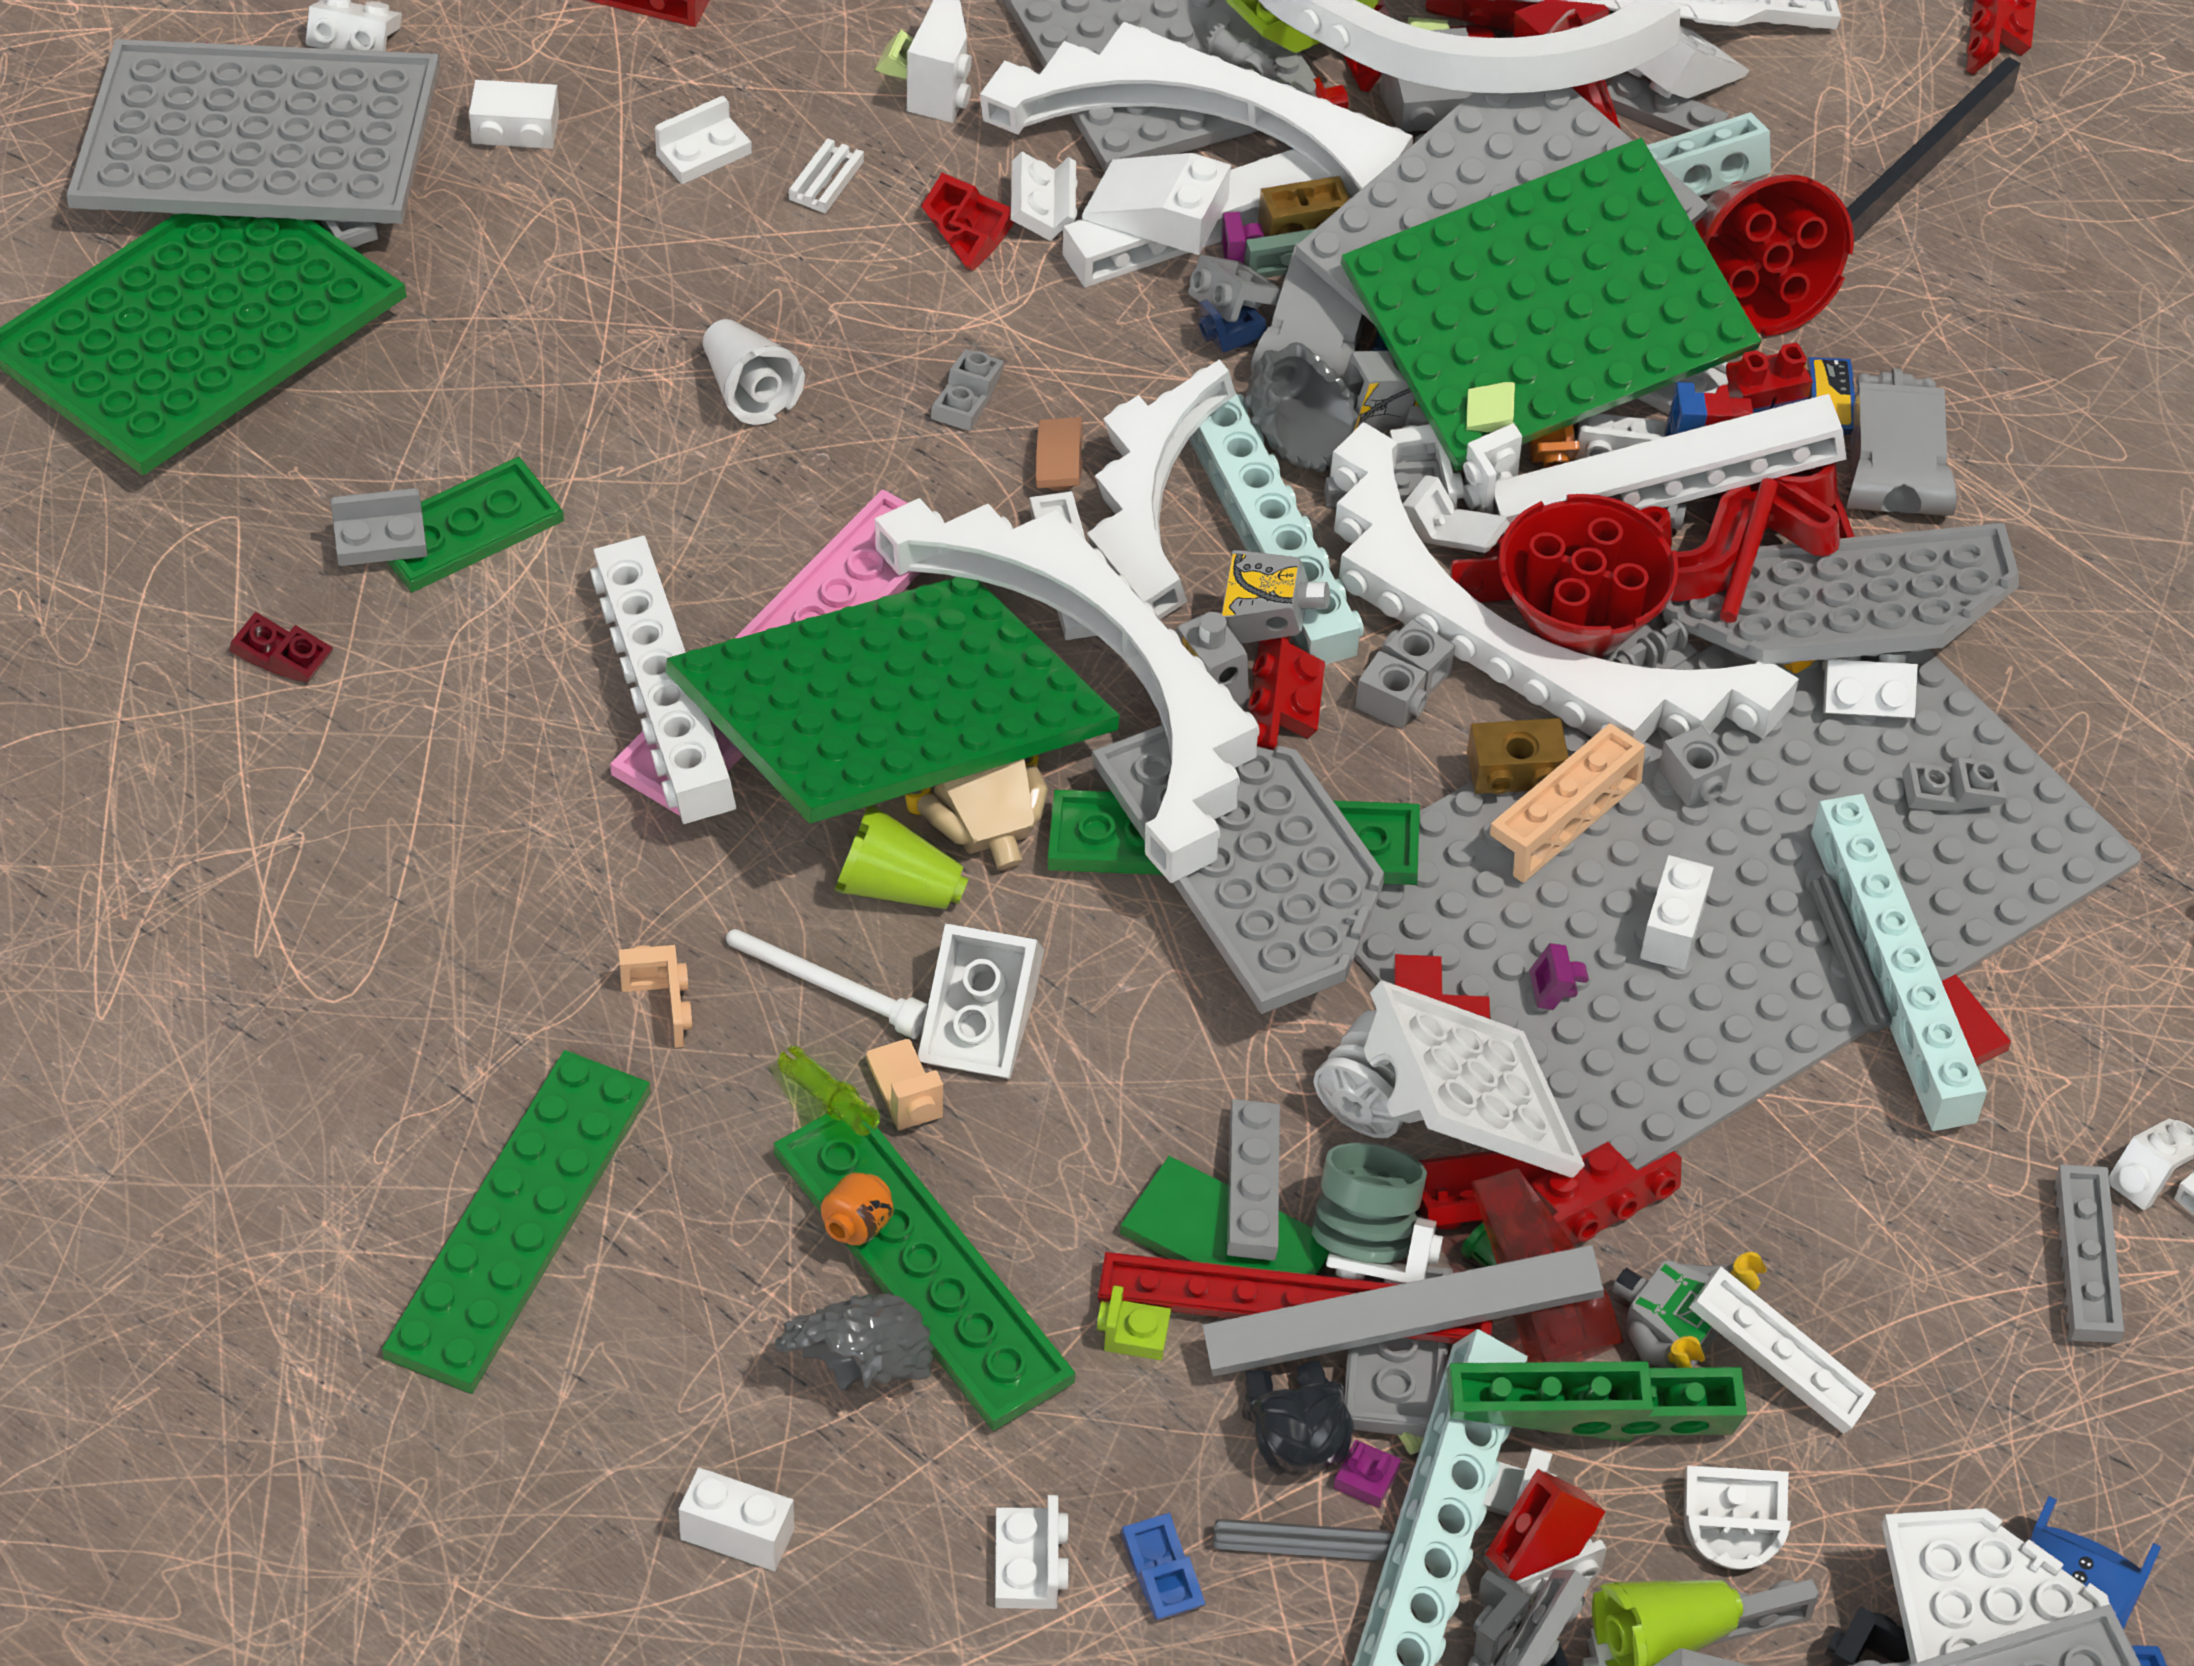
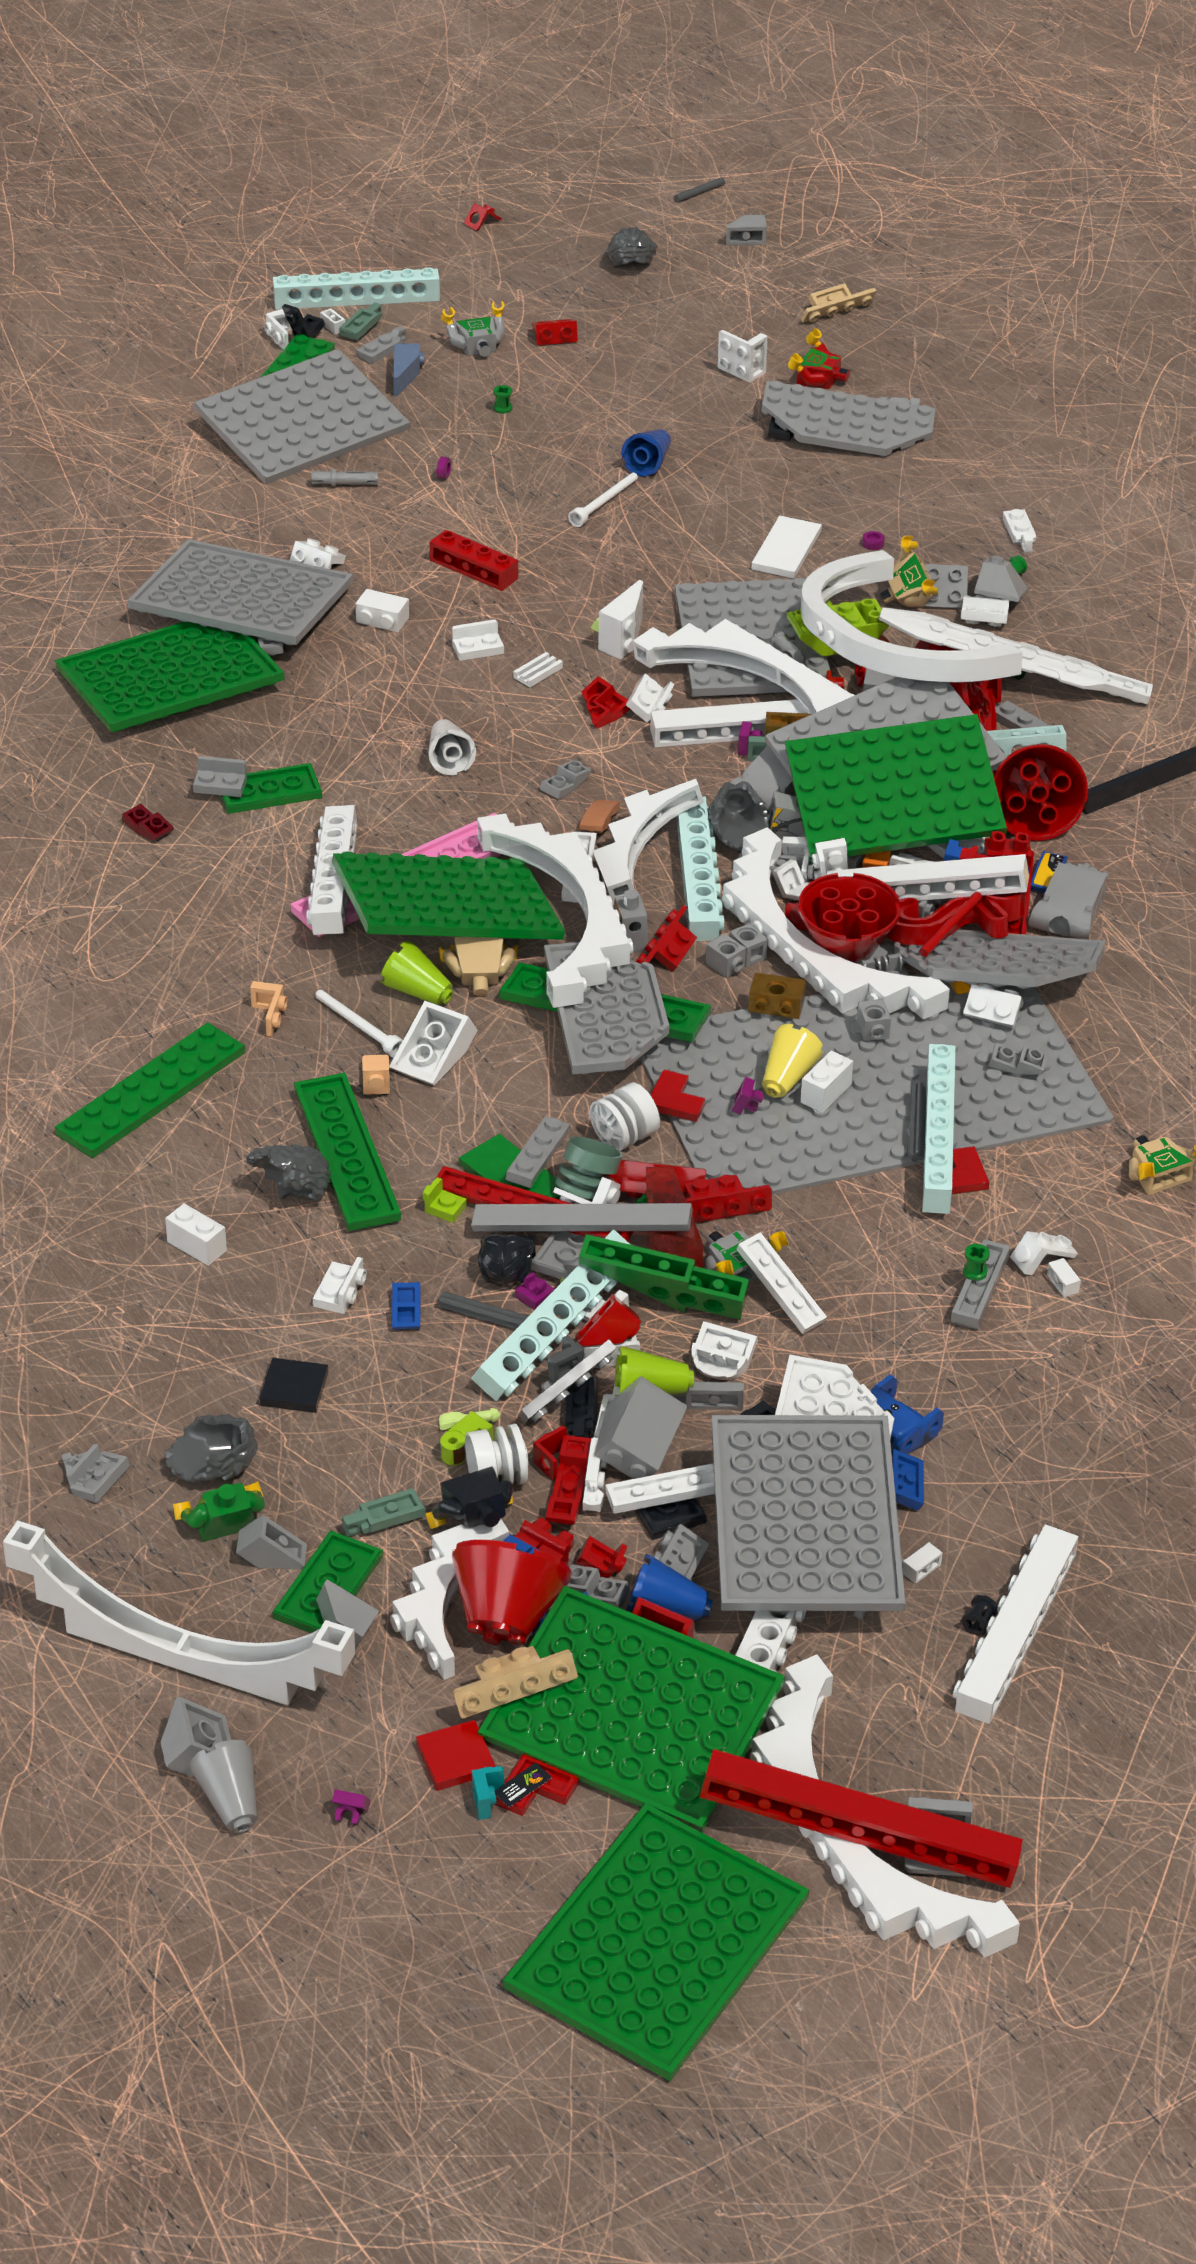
camera: 20 degrees right, 10 degrees down
clear neon green pin [777,1046,880,1136] -> none
orange head [820,1173,894,1246] -> none
white slope [1082,153,1231,255] -> none
light grey bracket [1188,254,1282,323] -> none
dark blue bracket [1198,299,1268,353] -> none
light grey torso [1222,550,1330,644] -> none
white piece [1363,980,1585,1178] -> none
yellowish green slope [1466,382,1515,433] -> none
light nougat fence [1490,723,1645,883] -> none
white slope [1628,25,1749,99] -> none
none -> light yellow cone [762,1024,824,1098]
none -> green bush [963,1244,990,1281]

